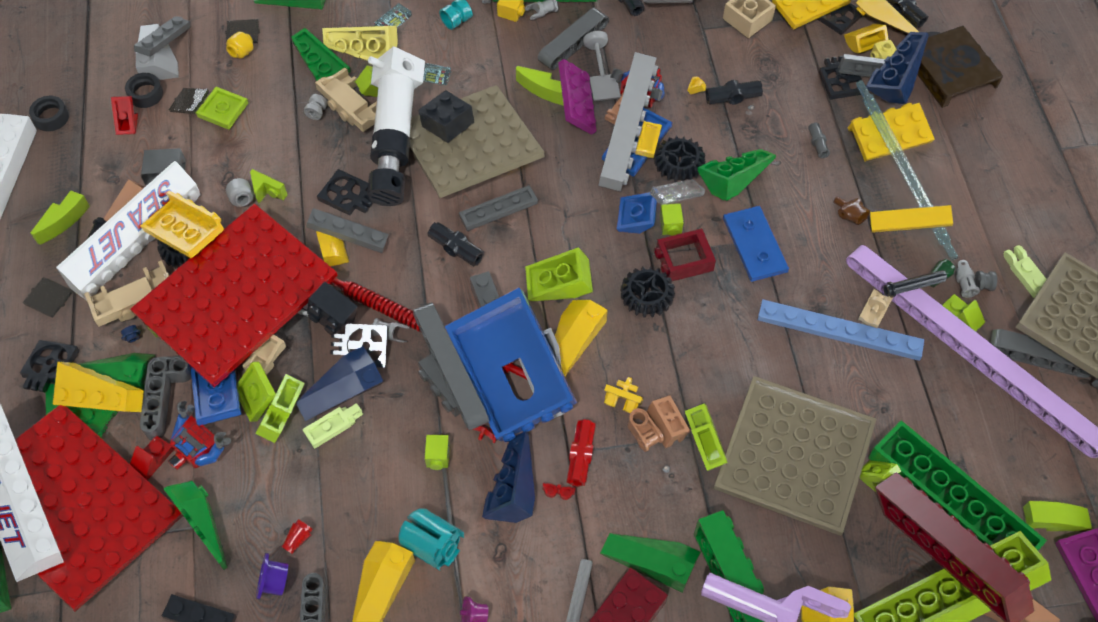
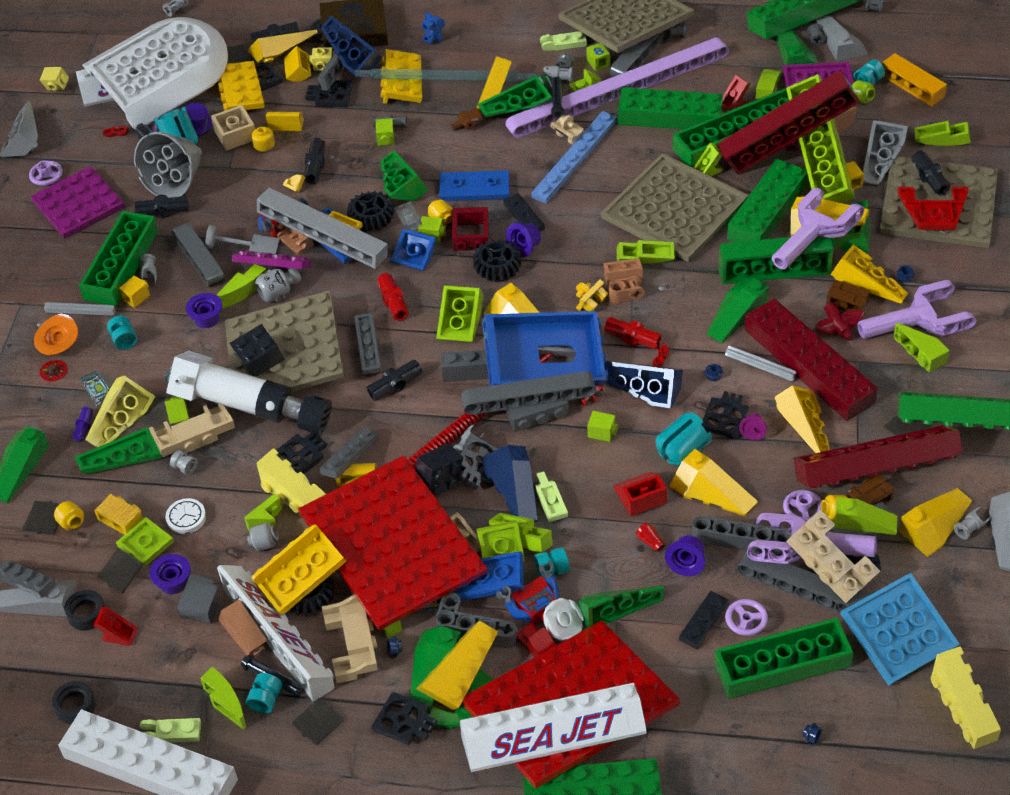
camera: 70 degrees left, 10 degrees down
none -> dark purple axle [72,406,94,442]
none -> yellow brick [94,494,143,535]
none -> yellowish green hinge [140,718,201,743]
none -> dark purple piece [150,554,191,595]
none -> white tile [166,498,206,534]
none -> dark purple piece [186,293,223,328]
none -> teal wheel [245,673,282,714]
none -> yellow head [251,127,275,152]
none -> light grey piece [255,268,301,303]
none -> light yellow wedge [257,448,326,513]
none -> yellow brick [266,112,304,131]
none -> lime brick [376,118,395,146]
none -> red piece [377,272,409,322]
none -> blue hips [422,12,445,44]
none -> yellow head [428,199,453,225]
none -> green wedge [478,75,552,117]
none -> black plate [503,193,545,232]
none -> dark purple piece [506,222,541,257]
none -> teal wheel [534,547,570,578]
none -> white tile [543,598,583,641]
none -> lime brick [586,43,610,71]
none -> red slope [613,472,667,517]
none -> green brick [618,87,723,130]
none -> black piece [701,391,749,440]
none -> dark blue plate [704,364,723,382]
none -> red slope [722,75,751,111]
none -> green brick [727,159,808,242]

